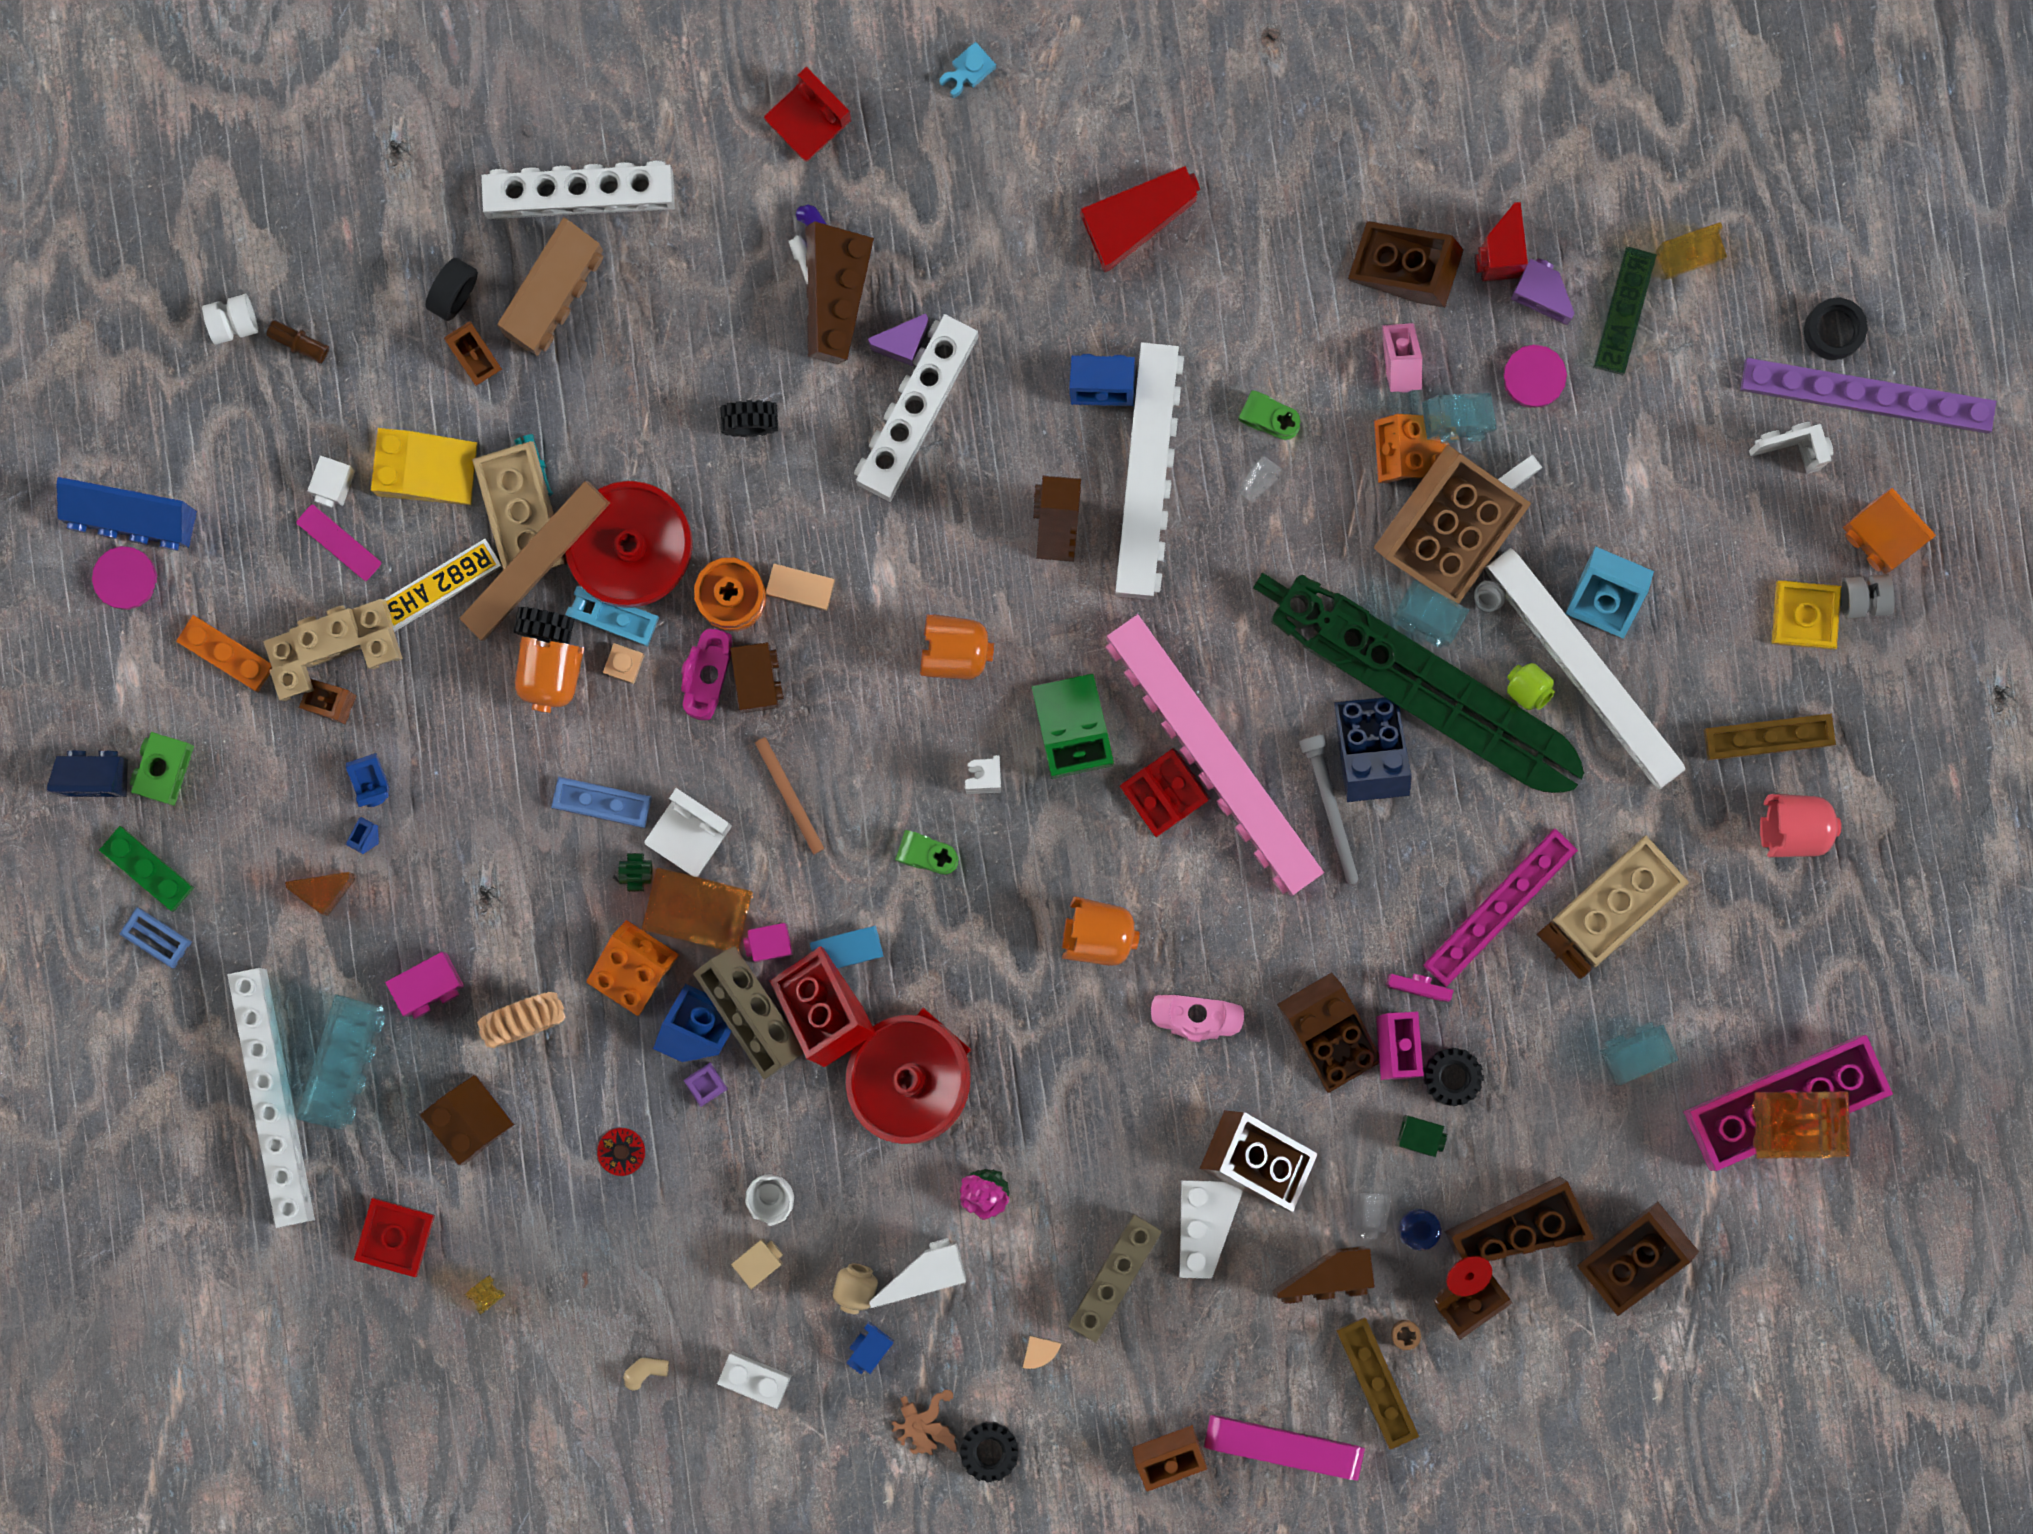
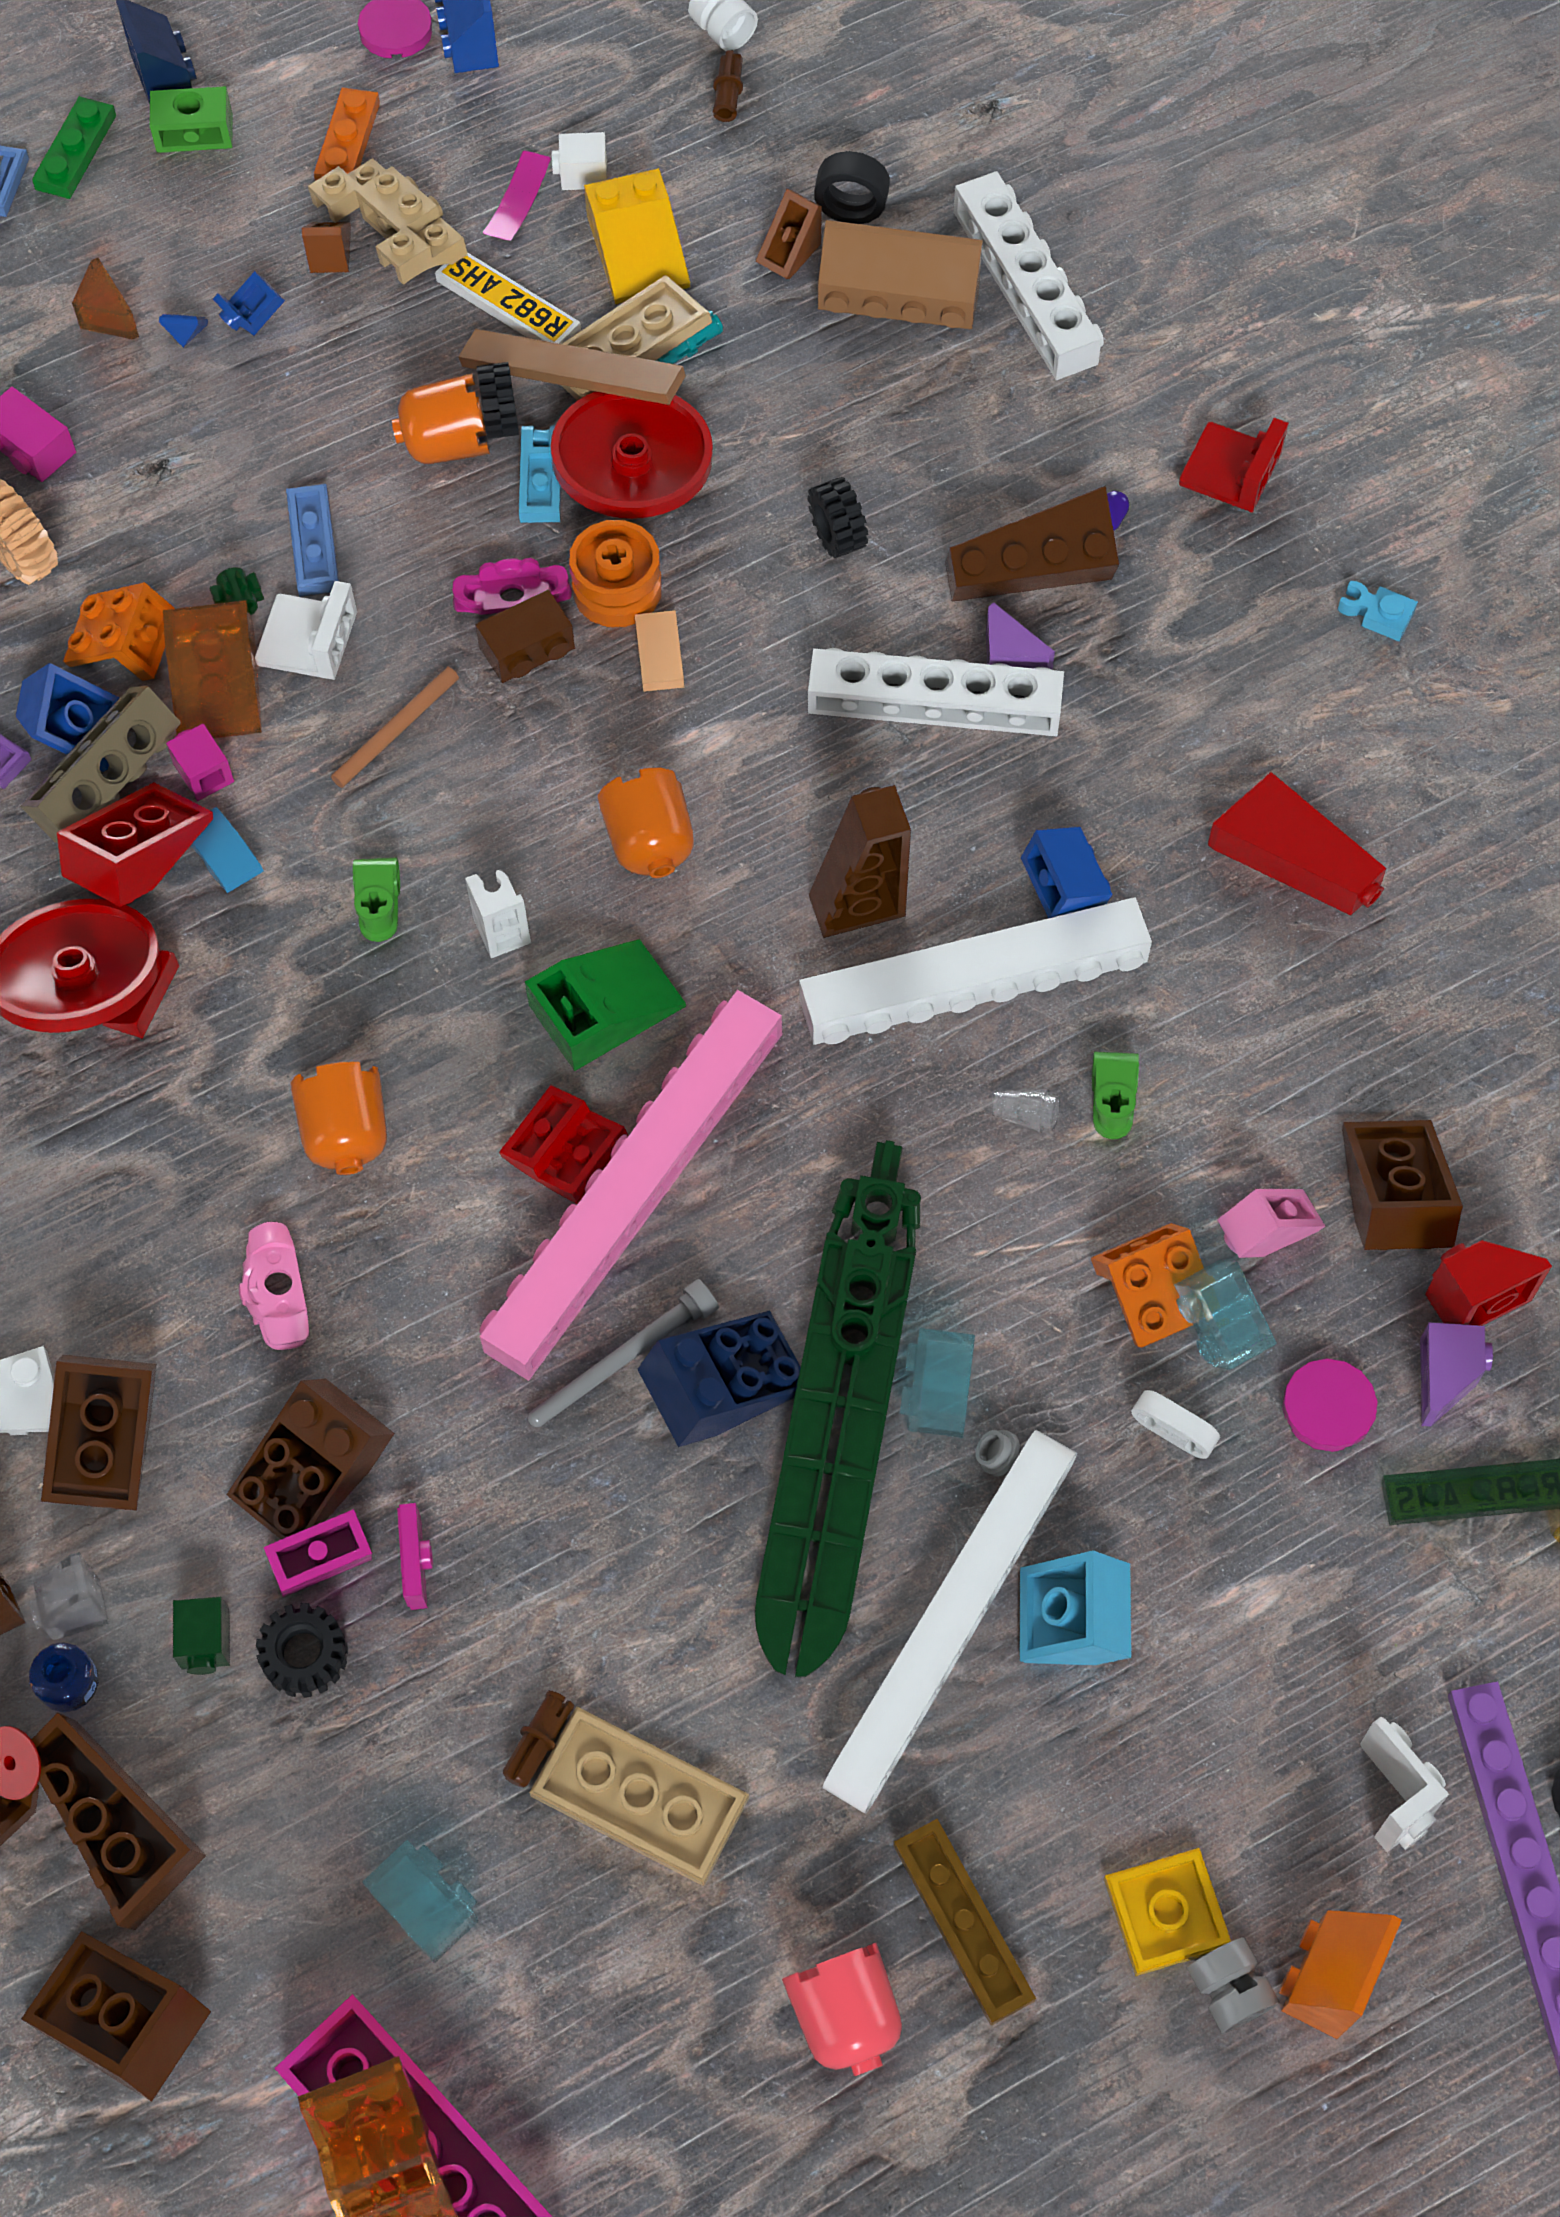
camera: 70 degrees right, 20 degrees down
light nougat plate [603,643,644,684] -> none
medium nougat slope [1374,444,1531,607] -> none
dark pink tile [1422,828,1578,987] -> none
lime head [1507,663,1555,710] -> none

